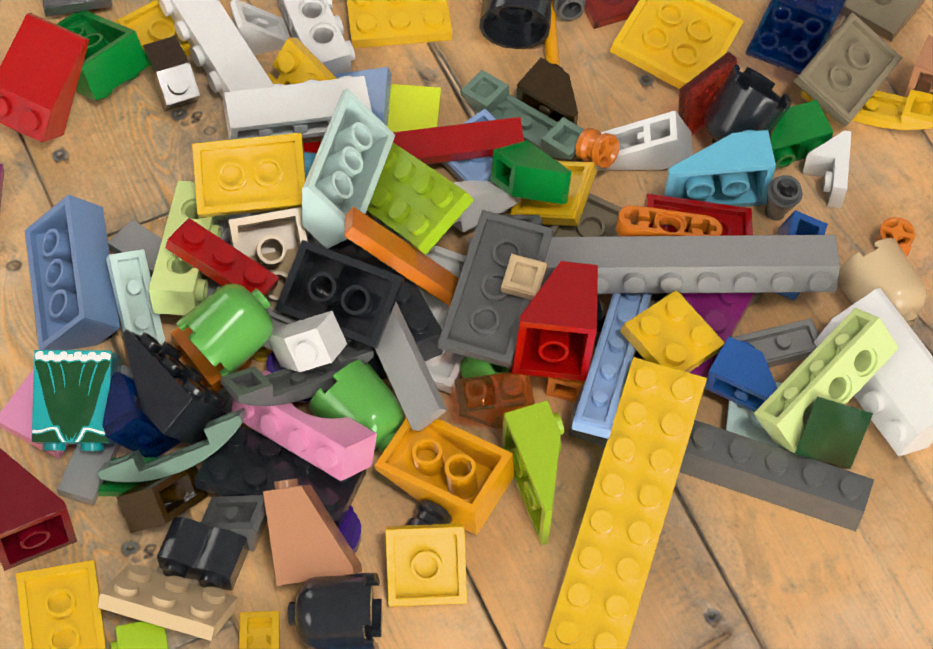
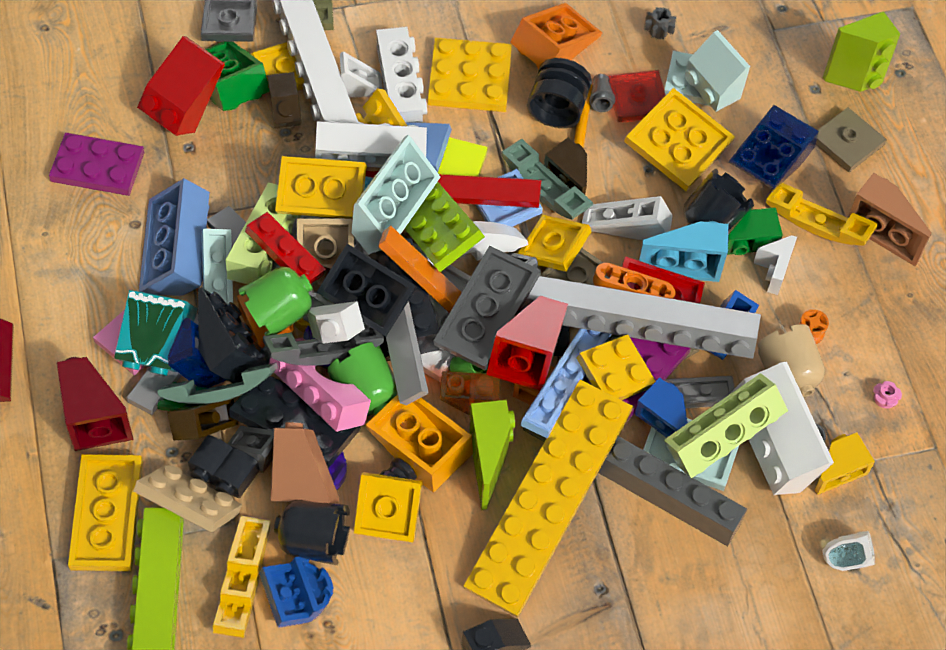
camera: 10 degrees right, 0 degrees up
green slope [490,140,572,204] -> none
tan tile [501,254,548,300] -> none
orange wheel [575,128,619,169] -> none
clear red plate [678,51,737,136] -> none
dark grey cone [765,175,803,221] -> none
dark tan tile [793,12,902,127] -> none
dark green sticker [794,396,873,469] -> none

